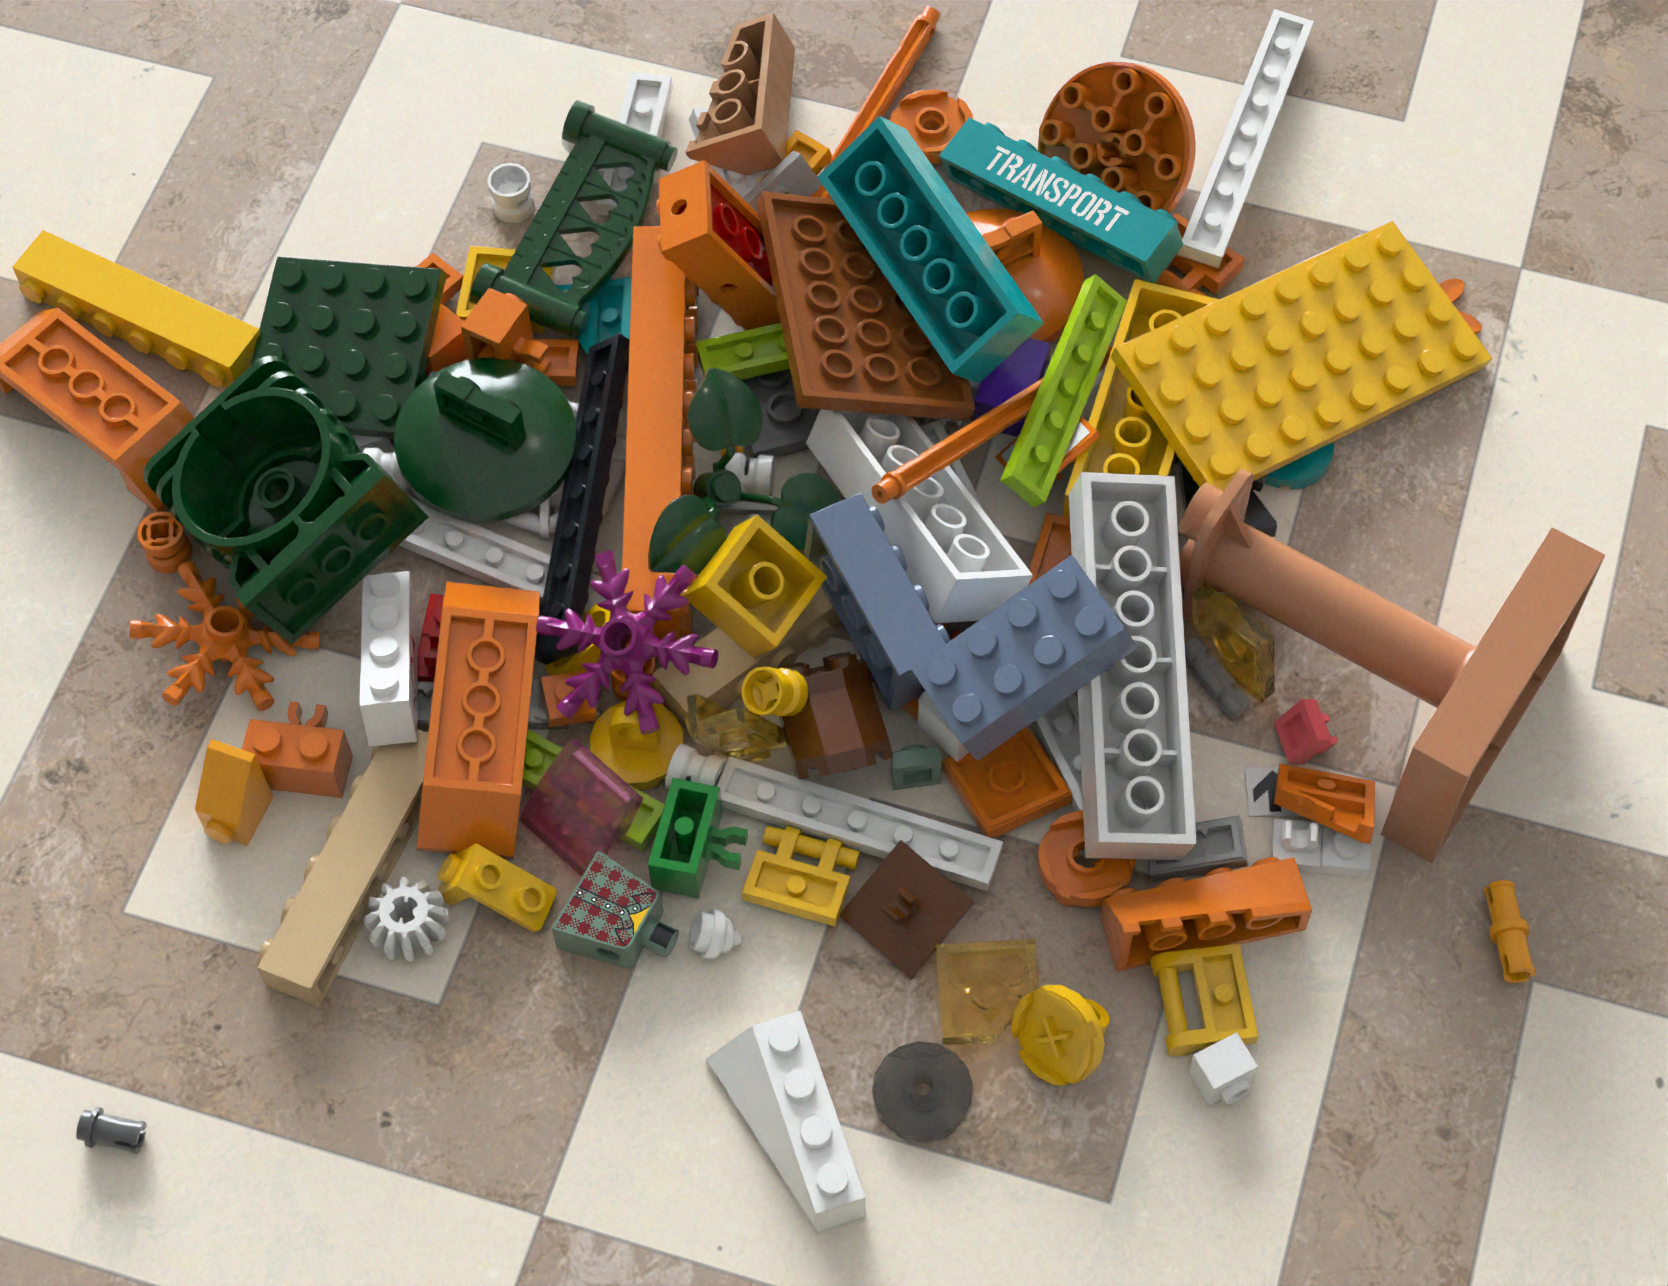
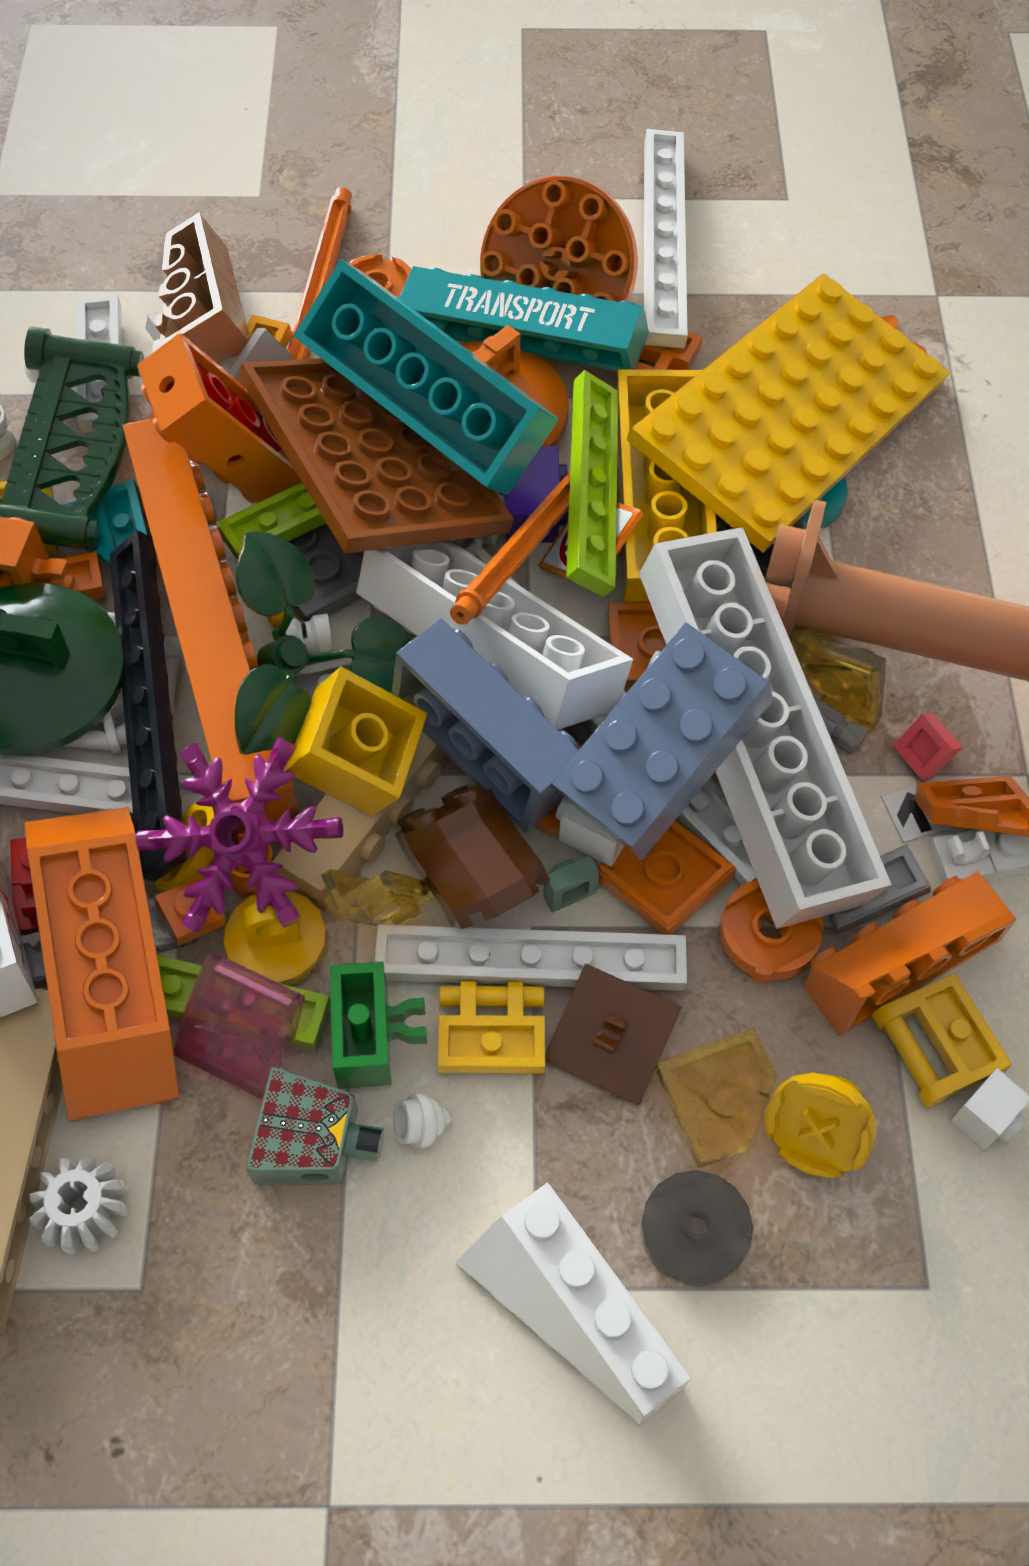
camera: 20 degrees left, 0 degrees up
yellow bracket [437,843,557,932] -> none
white wheel [665,744,727,789] -> none
yellow wheel [741,667,808,717] -> none

